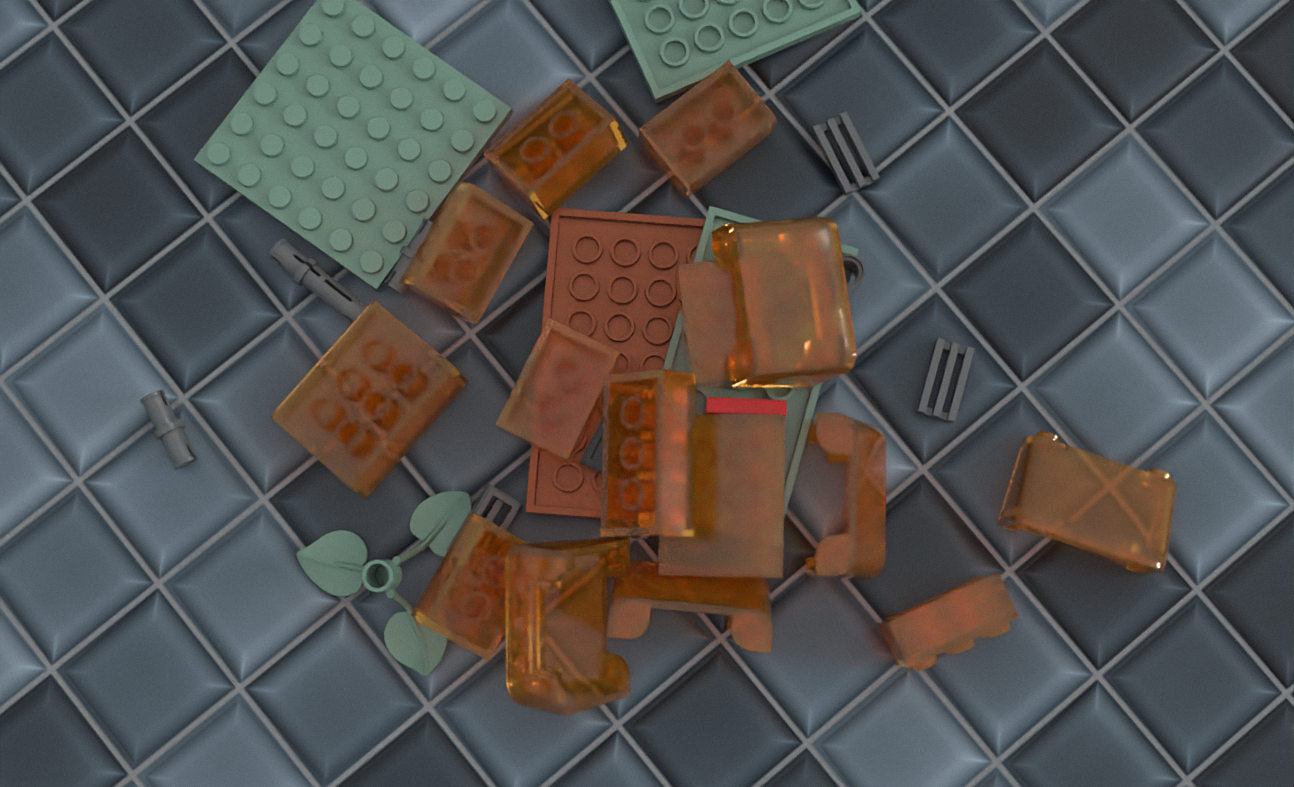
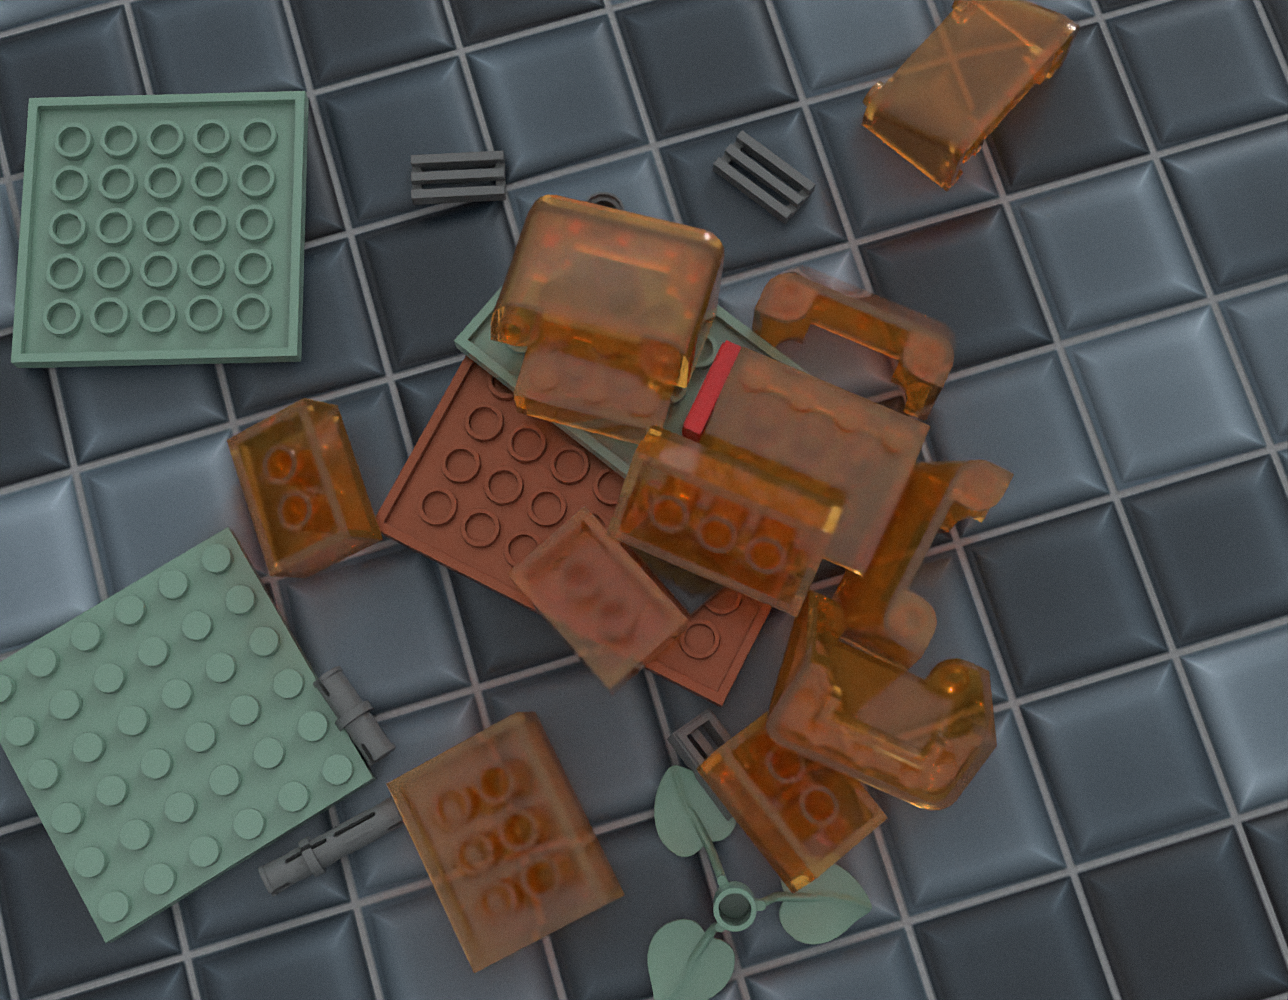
camera: 60 degrees left, 5 degrees down
clear orange brick [399,182,534,324] -> none
clear orange brick [639,60,777,200] -> none
clear orange brick [877,573,1019,672] -> none

